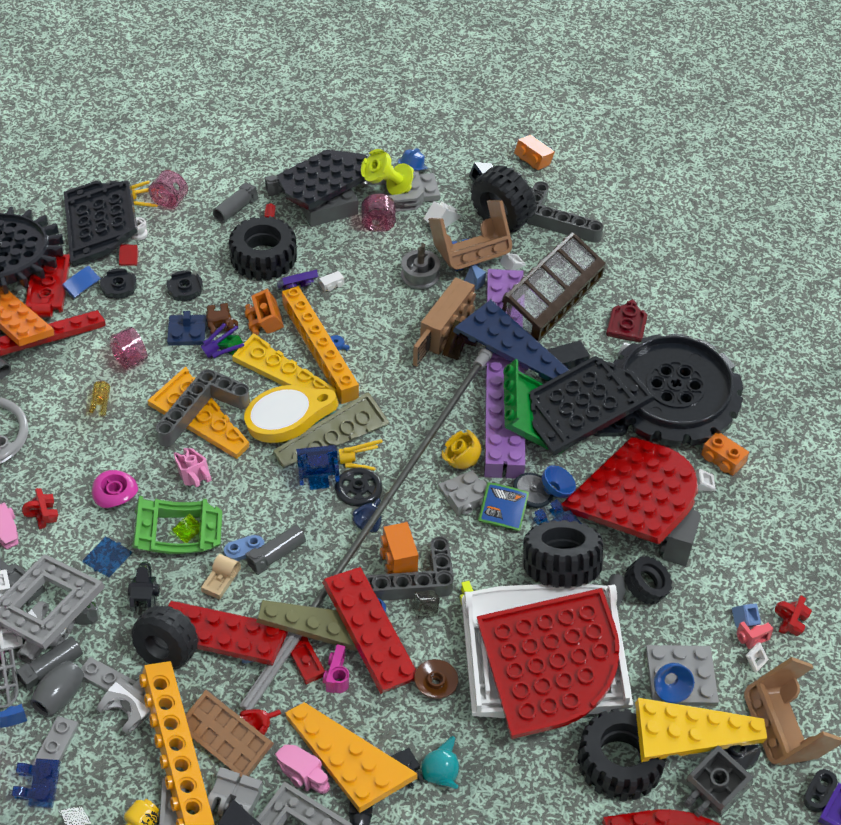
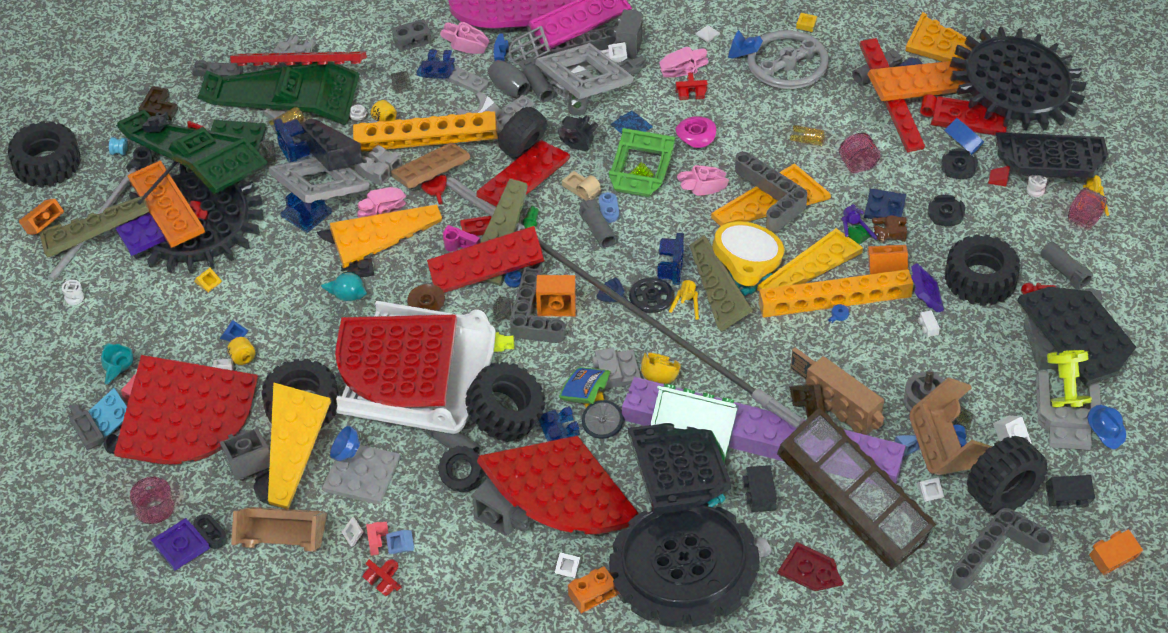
camera: 110 degrees right, 0 degrees up
clear pink piece [361,194,396,232] -> none
dark blue wing [453,299,569,381] -> none
blue piece [542,465,576,498] -> none

